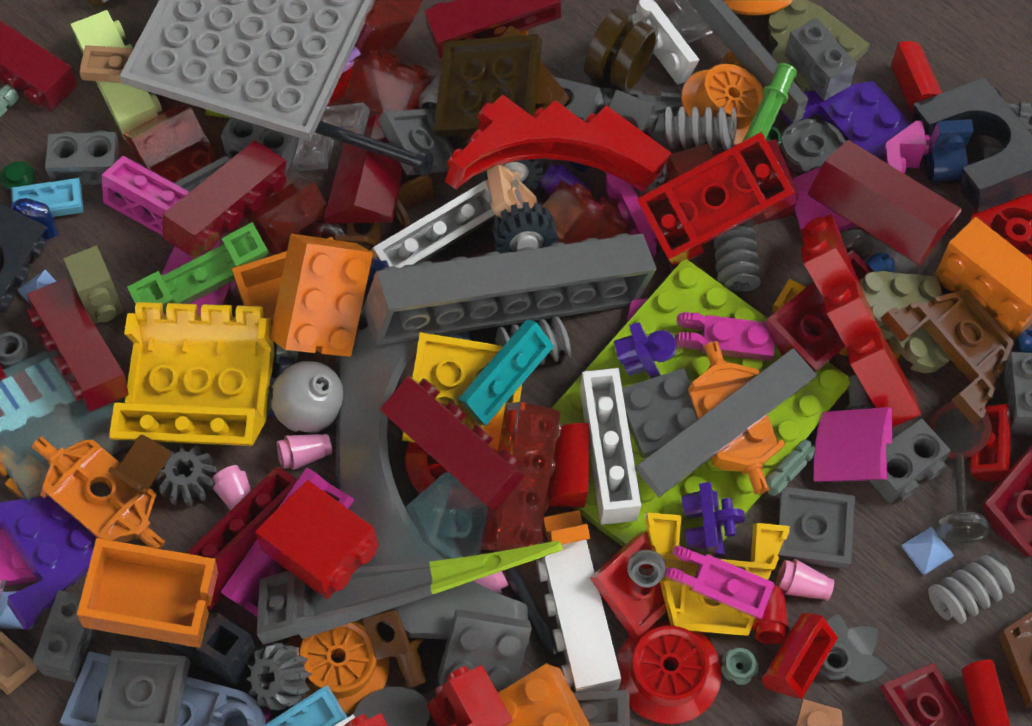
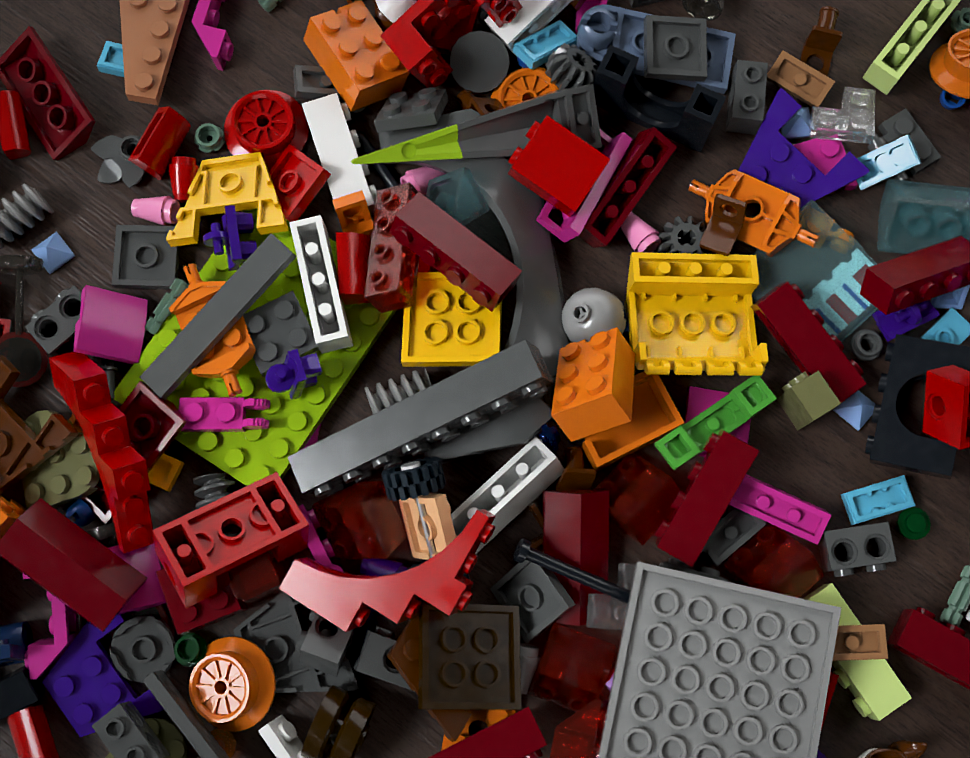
camera: 175 degrees right, 15 degrees up
clear blue arm [12,198,59,239] -> none
orange piece [77,538,218,648] -> none
bright pink cone [276,434,332,471] -> none
teal plate [458,319,554,426] -> none
dark grey plate [627,550,666,587] -> none
light grey piece [664,107,737,150] -> none
dark pink hinge [664,545,775,619] -> none
bright green axle [742,63,797,142] -> none

